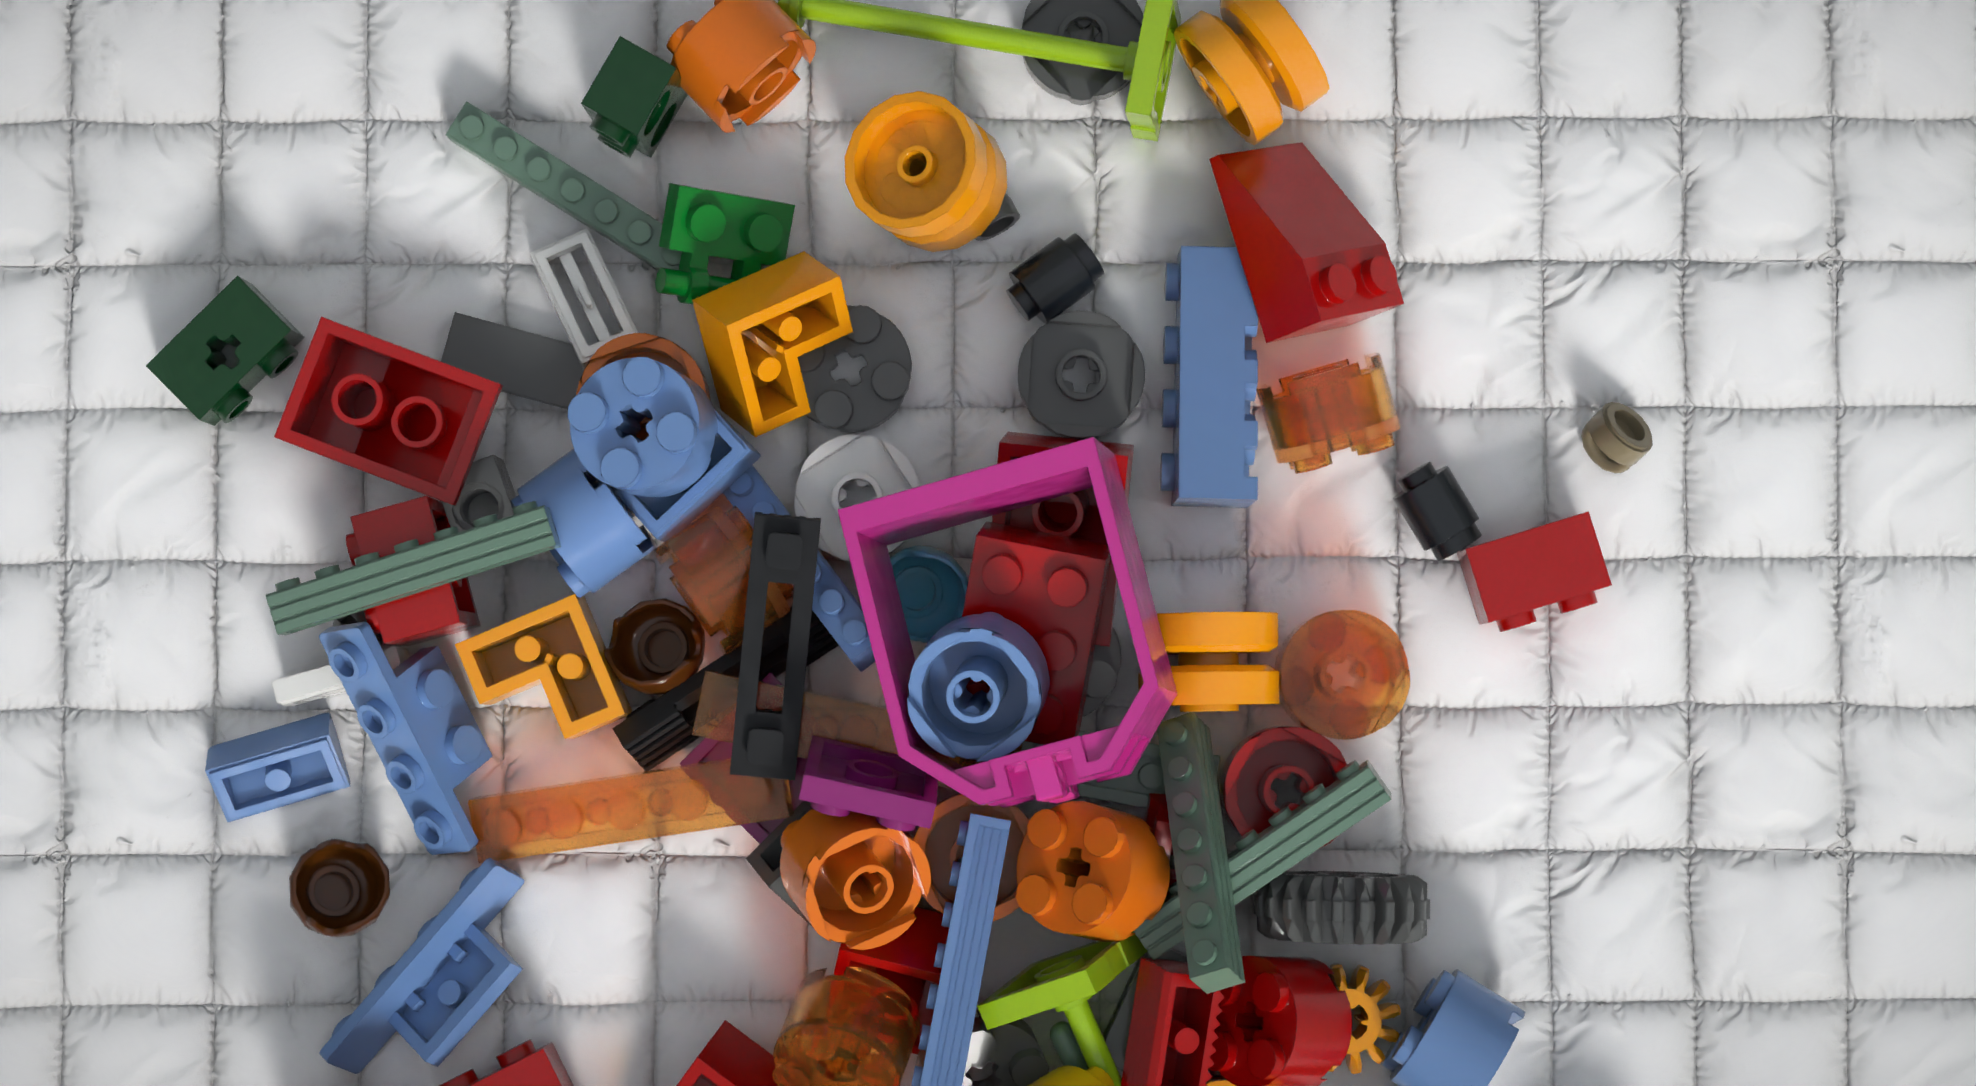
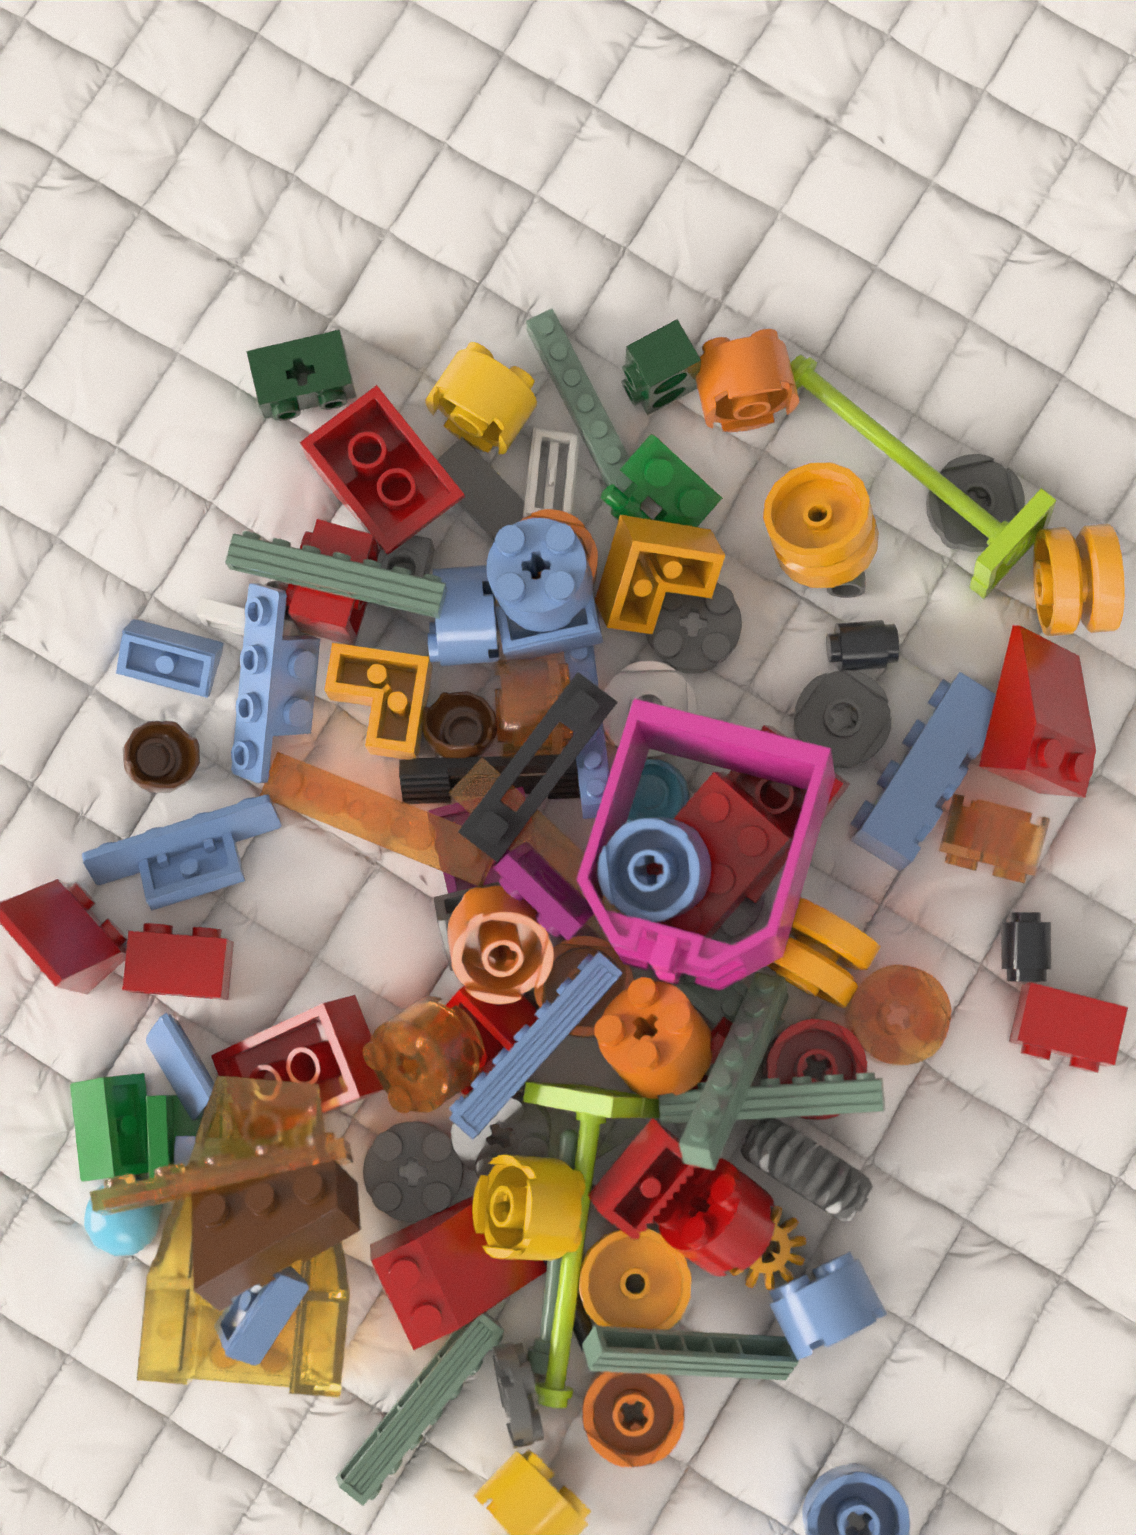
camera: 35 degrees right, 5 degrees down
none -> yellow brick [425,342,537,455]

